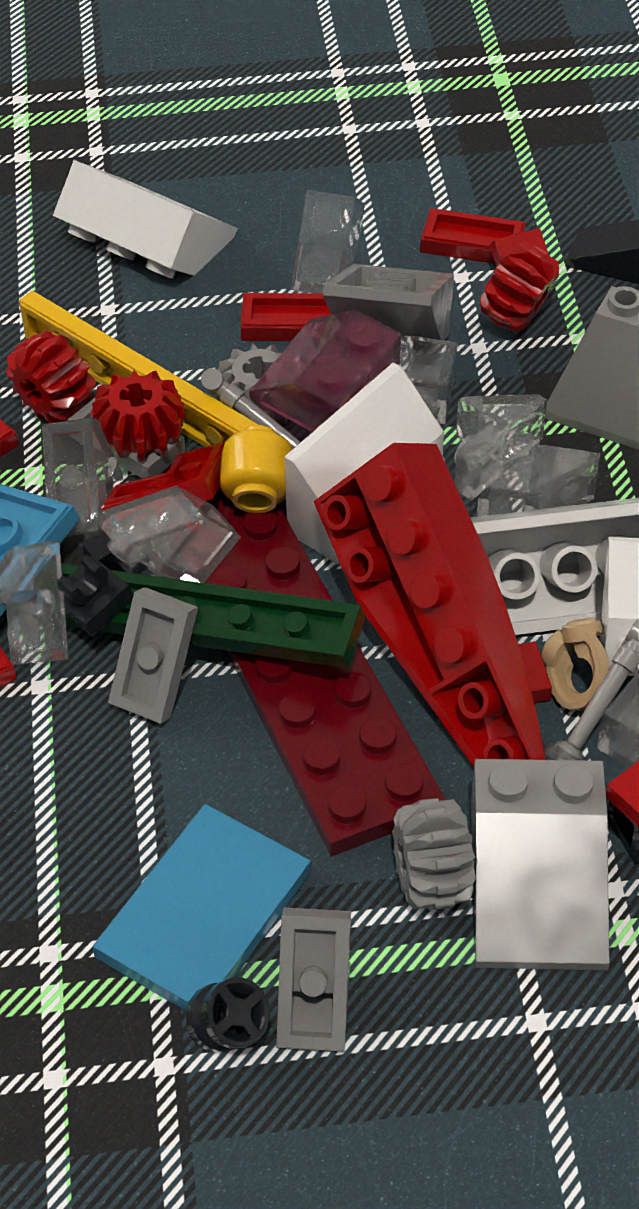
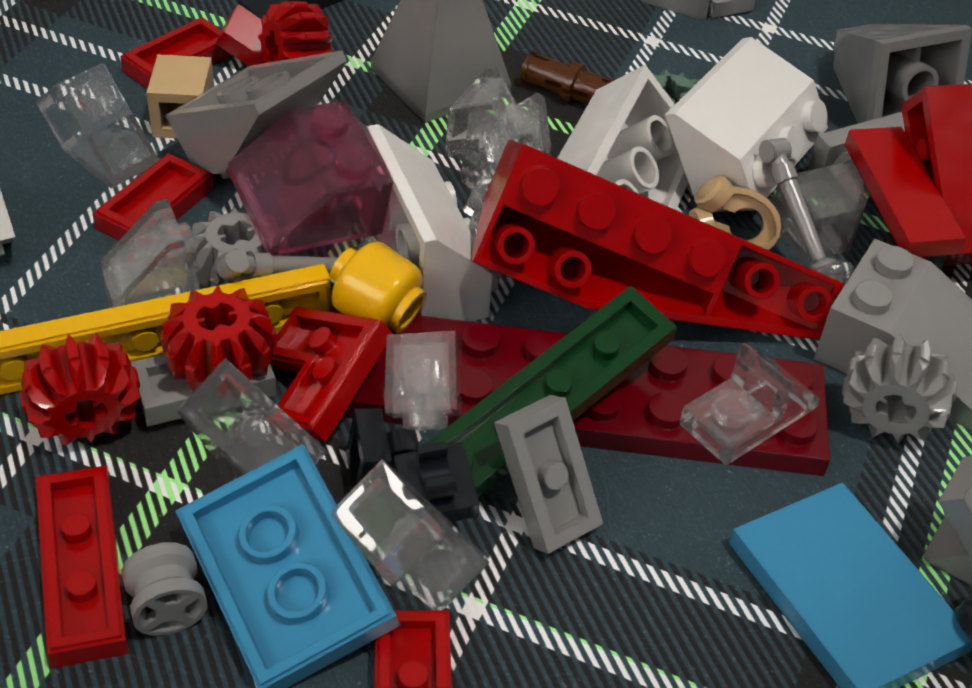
camera: 65 degrees left, 5 degrees down
none -> clear slope [99,199,200,308]
none -> tan brick [146,54,214,138]
none -> clear slope [679,343,820,465]

